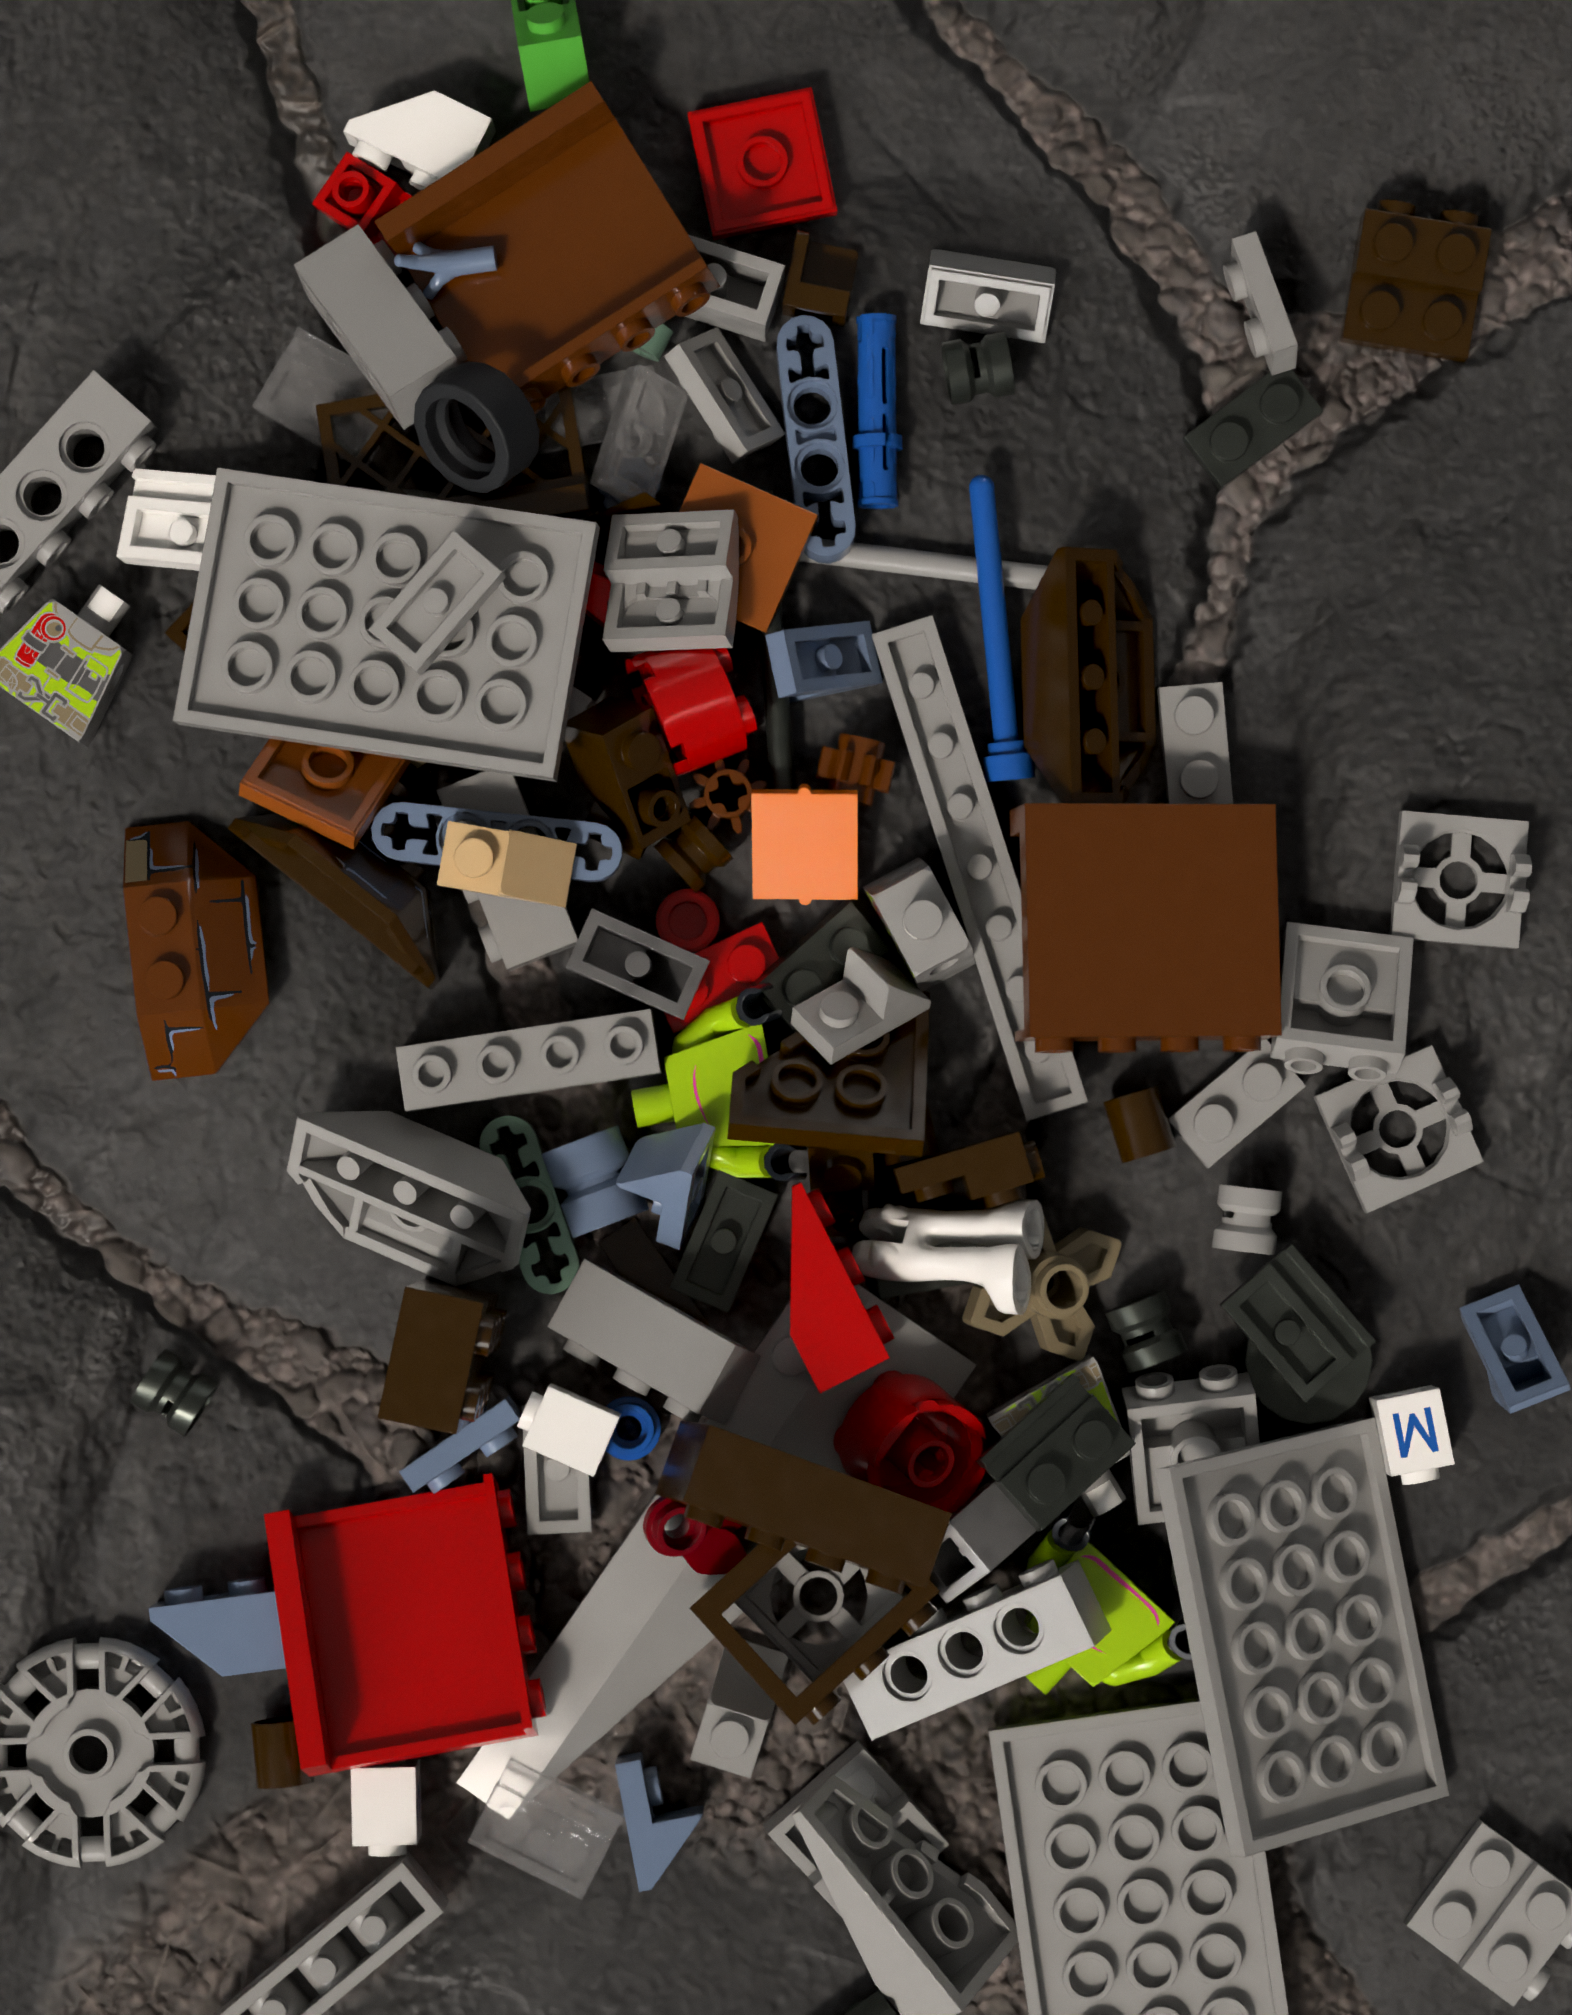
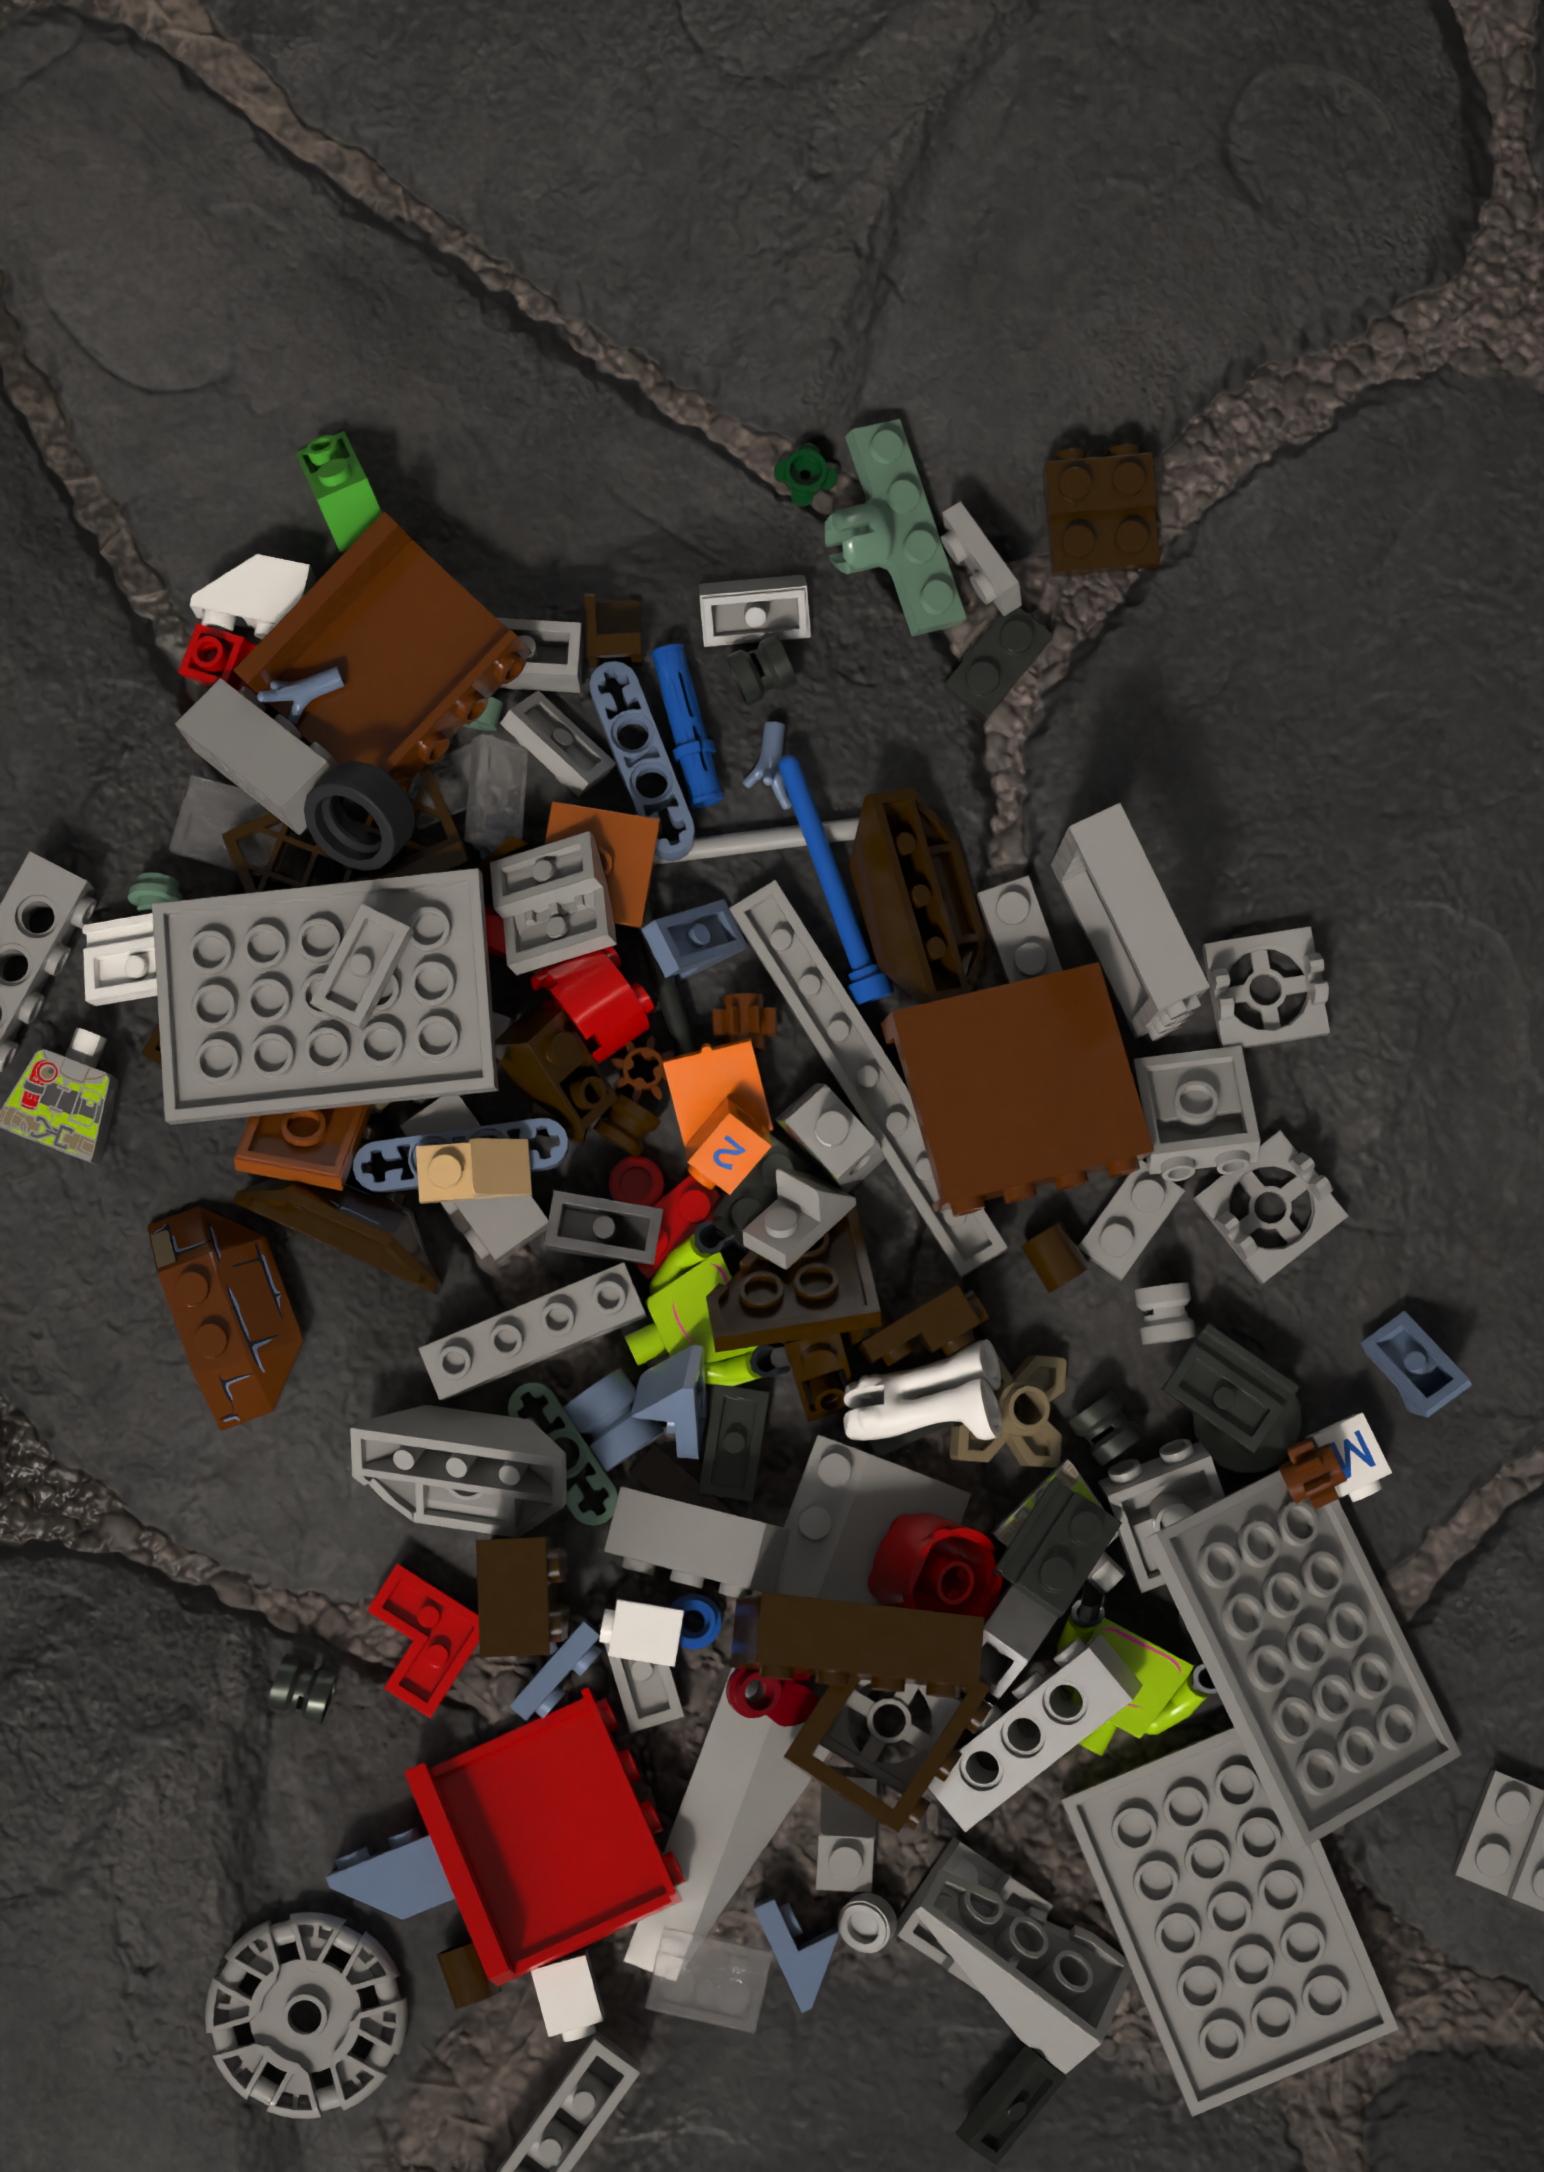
camera: 15 degrees left, 5 degrees down
red plate [687,87,837,240] -> none
red slope [790,1182,895,1393] -> none
none -> sand green plate [128,873,183,915]
none -> red plate [367,1563,479,1718]
none -> orange brick [685,1097,772,1195]
none -> sand blue bar [743,722,792,810]
none -> dark green plate [774,443,837,507]
none -> sand green plate [824,419,967,636]
none -> light grey tile [838,1893,897,1953]
none -> light grey window [1051,803,1210,1041]
none -> reddish brown gear [1278,1437,1347,1510]

